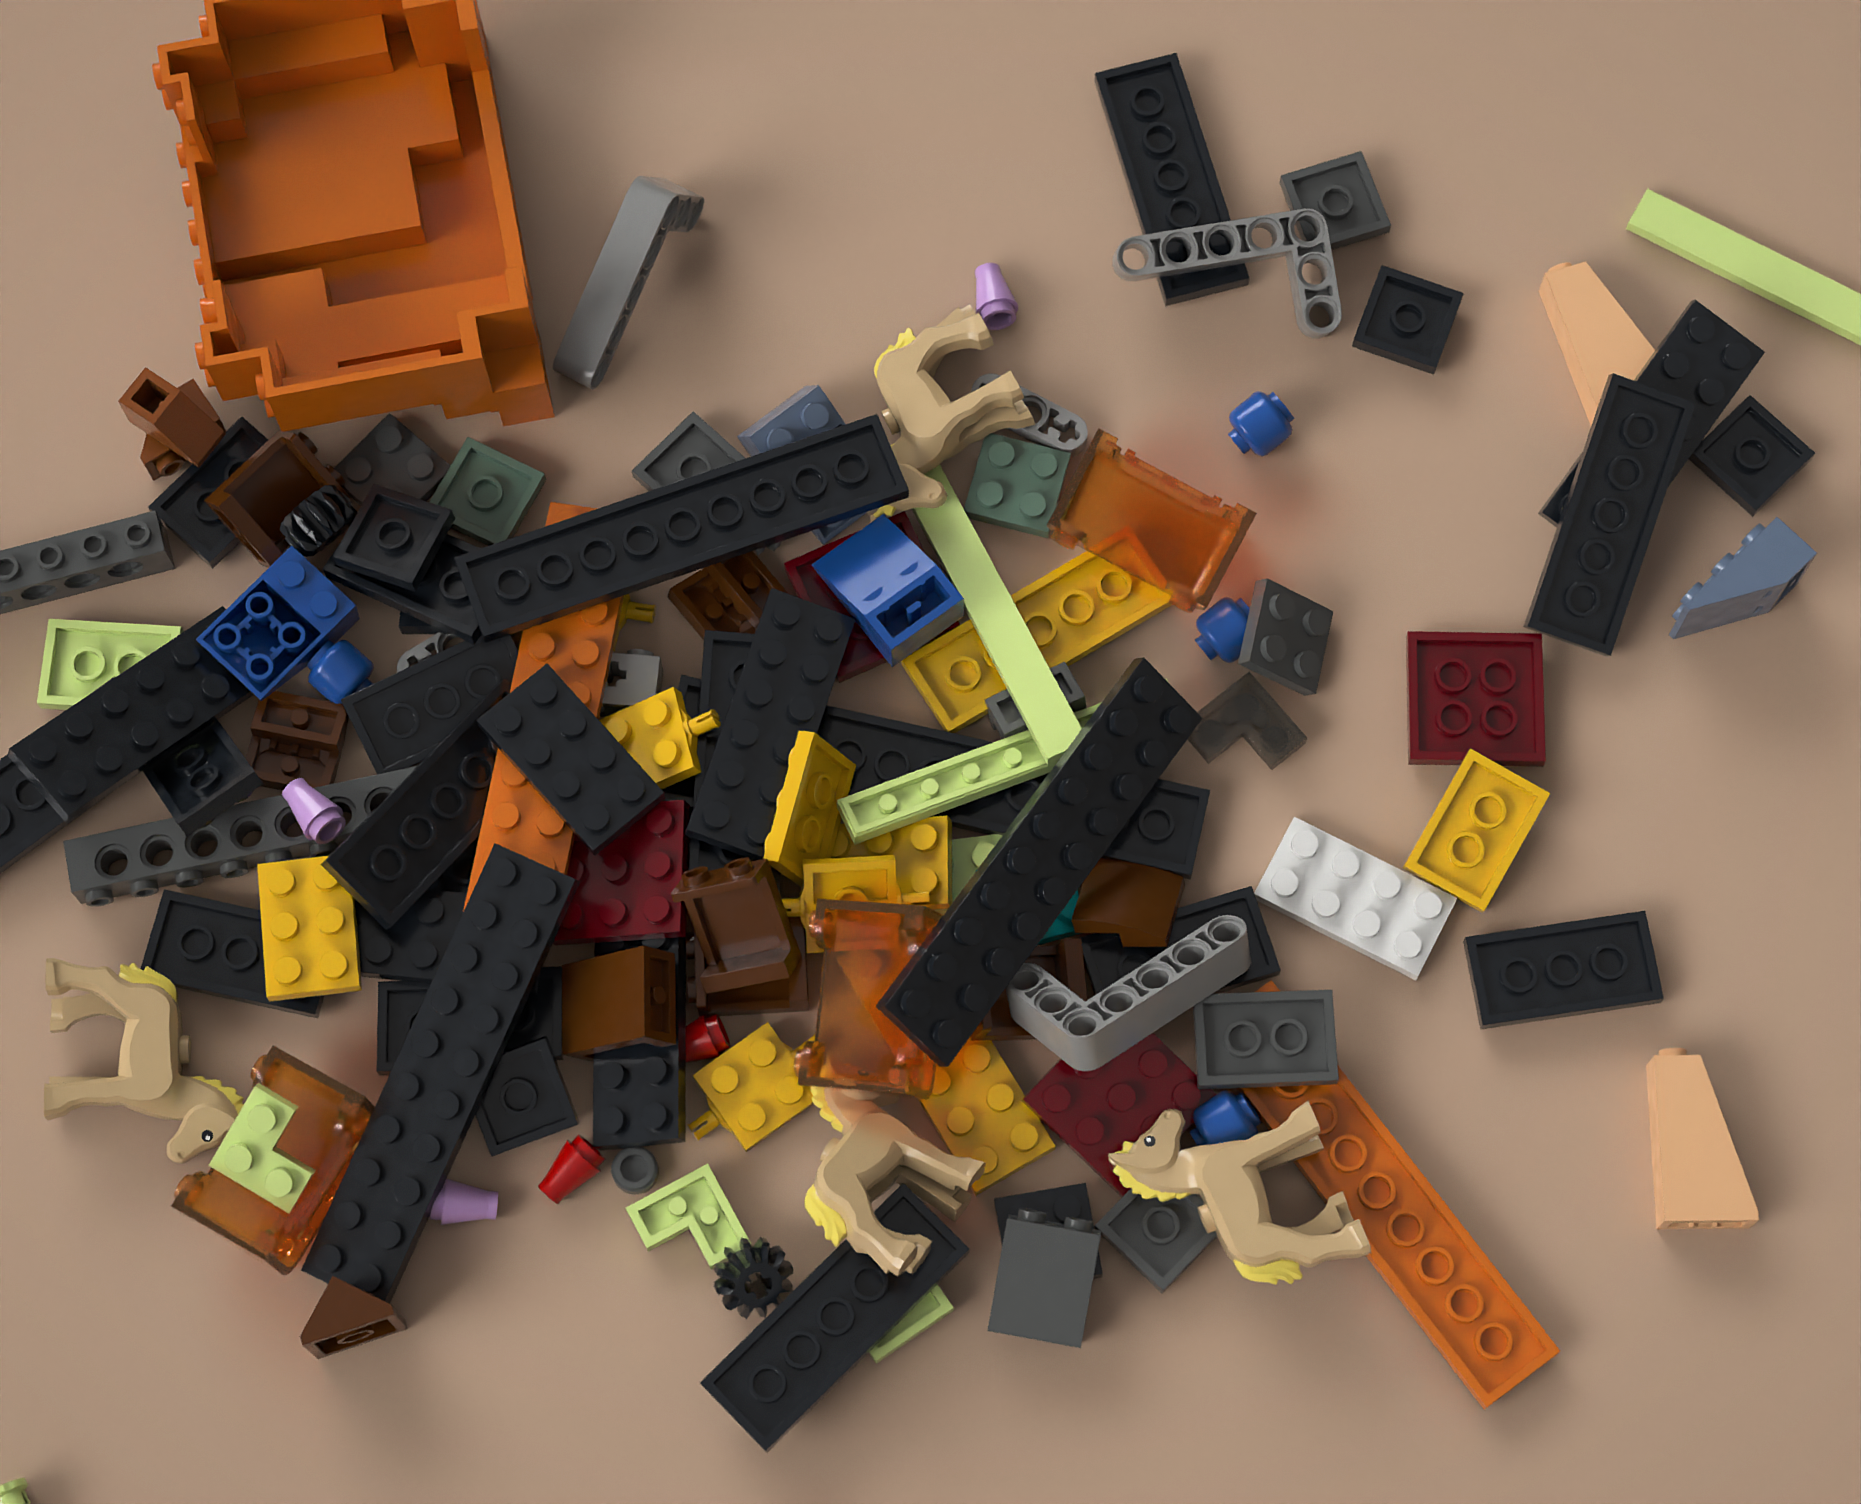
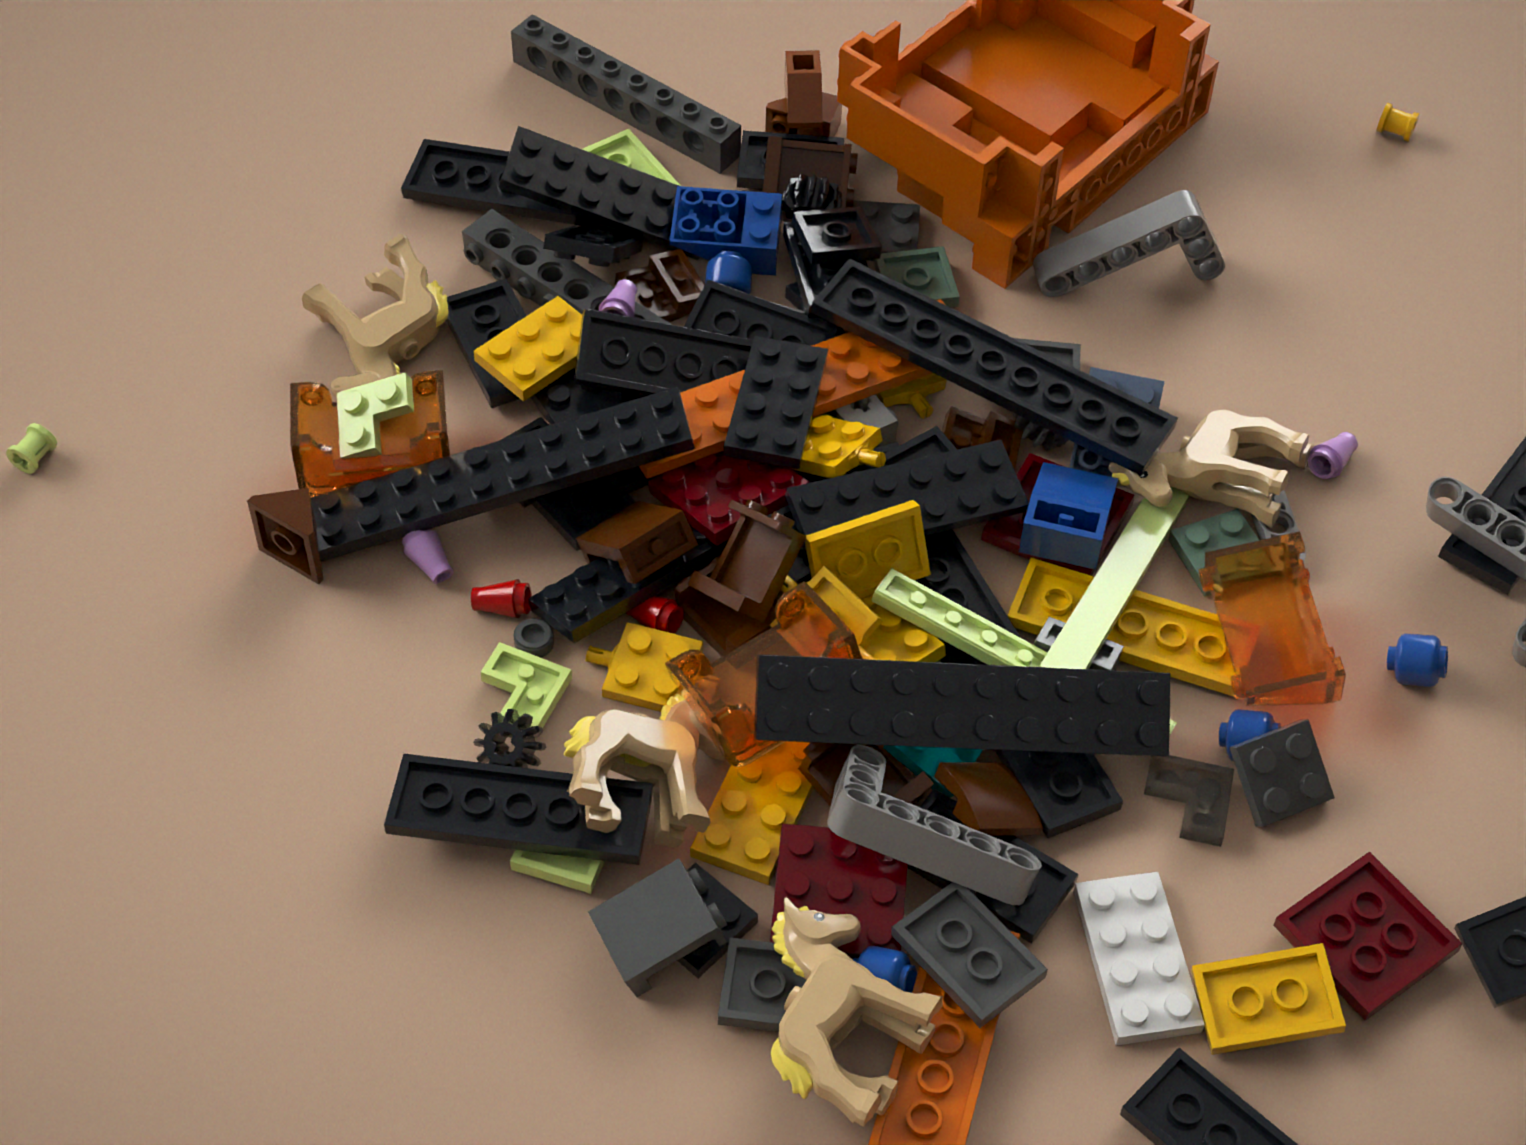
camera: 50 degrees right, 20 degrees down
black plate [475,1036,580,1157] -> none

